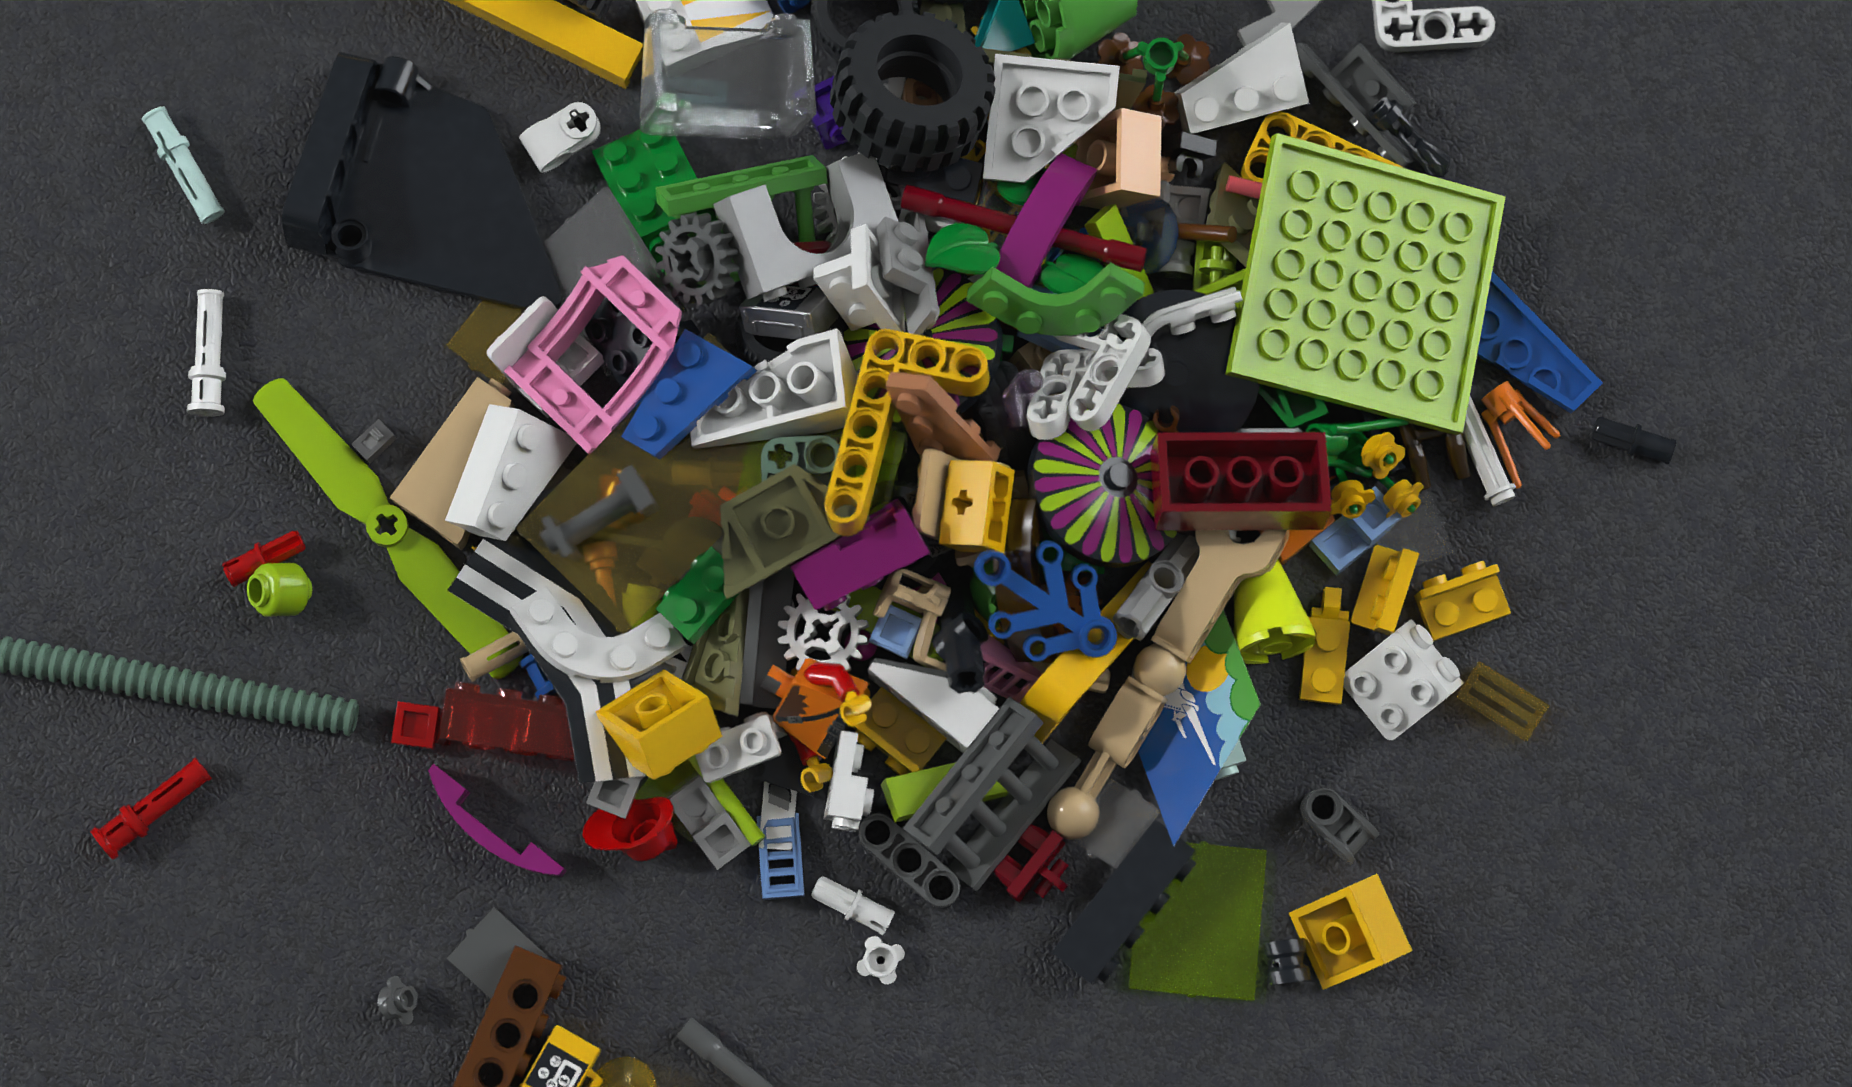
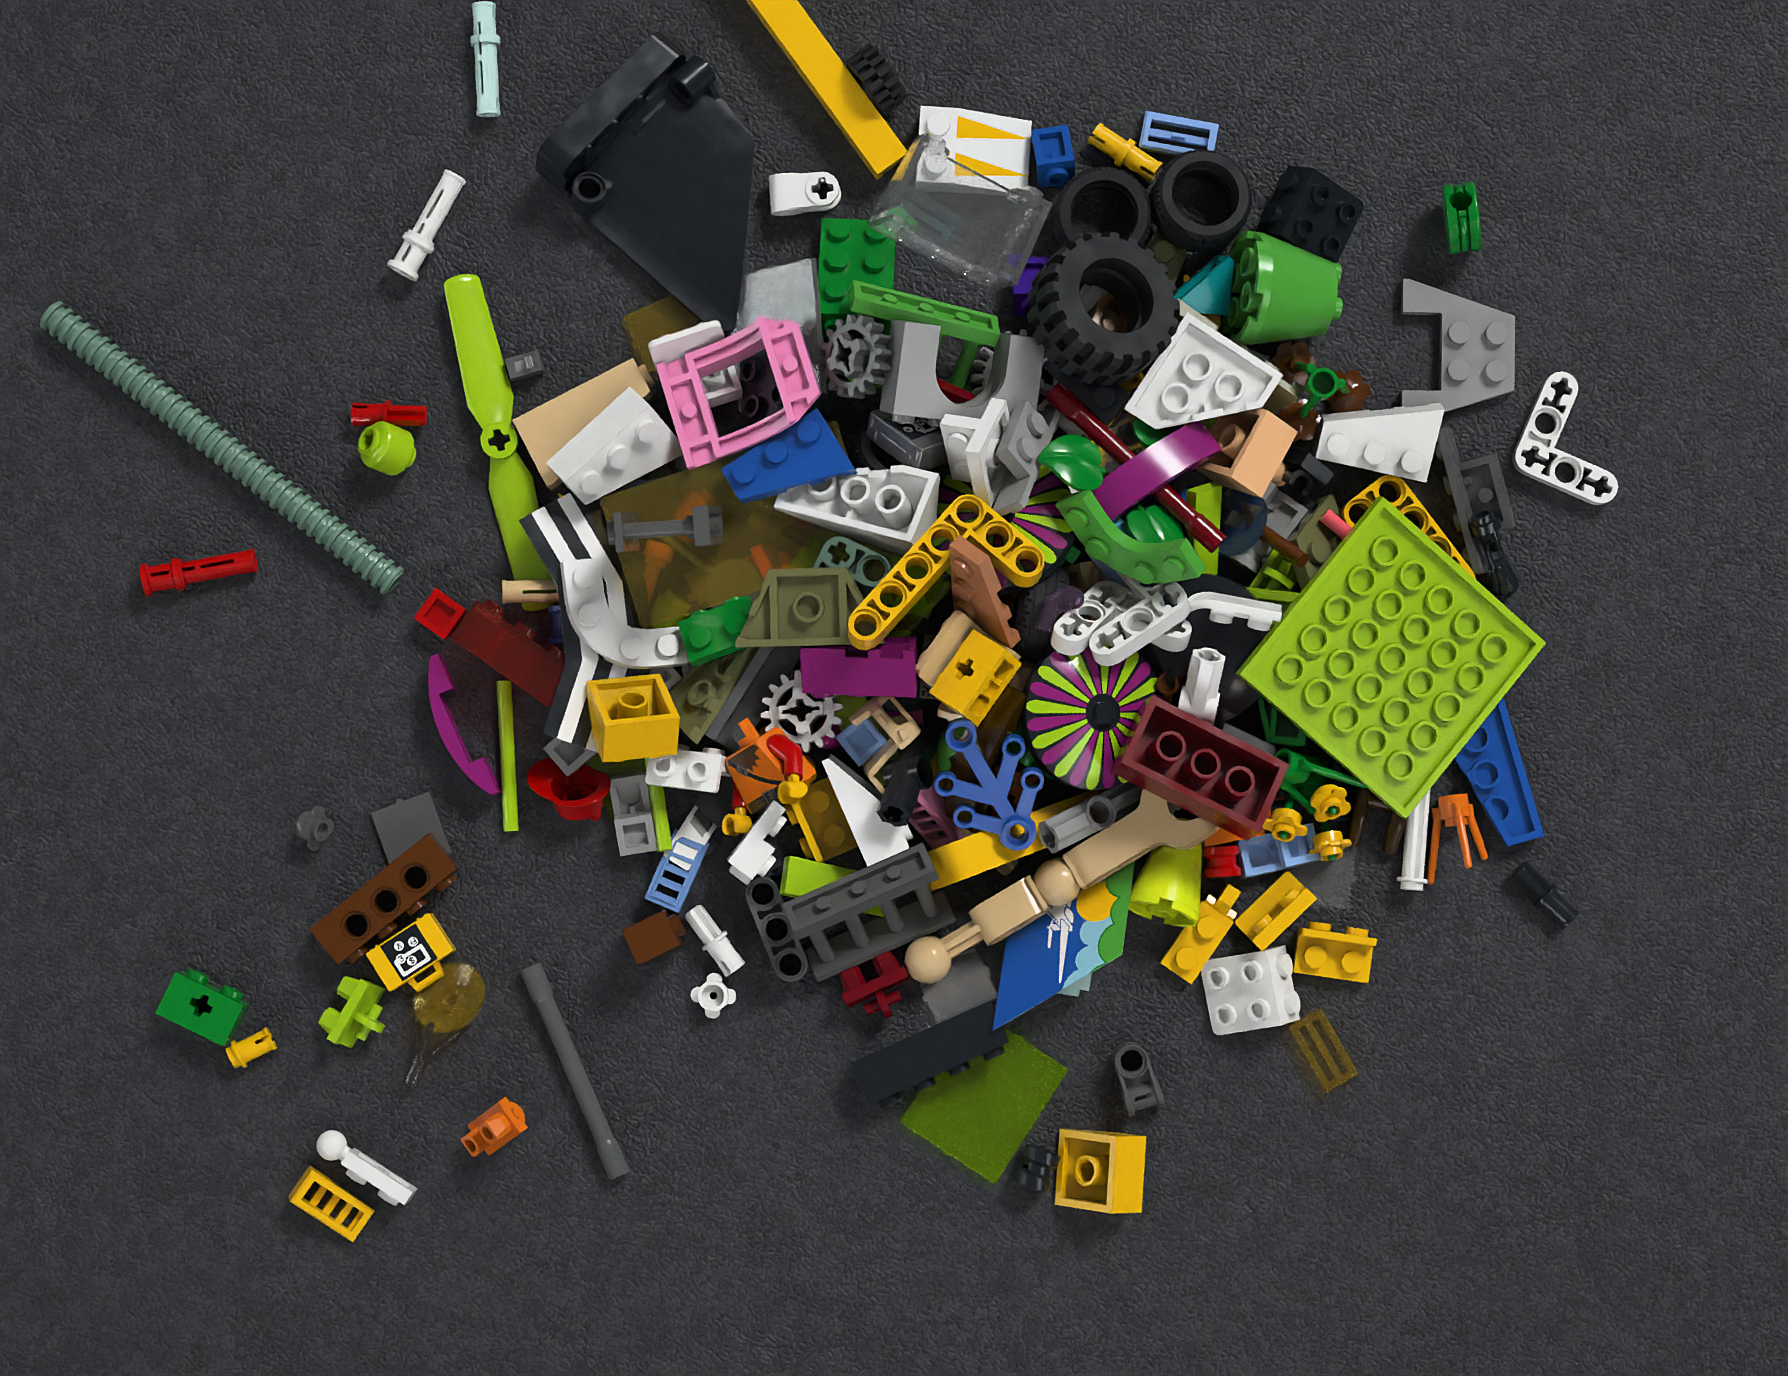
camera: 30 degrees right, 5 degrees up
none -> lime bar [496,681,519,832]
none -> reddish brown brick [621,910,687,965]
none -> white piece [1178,647,1226,725]
none -> red wheel [1202,845,1241,878]

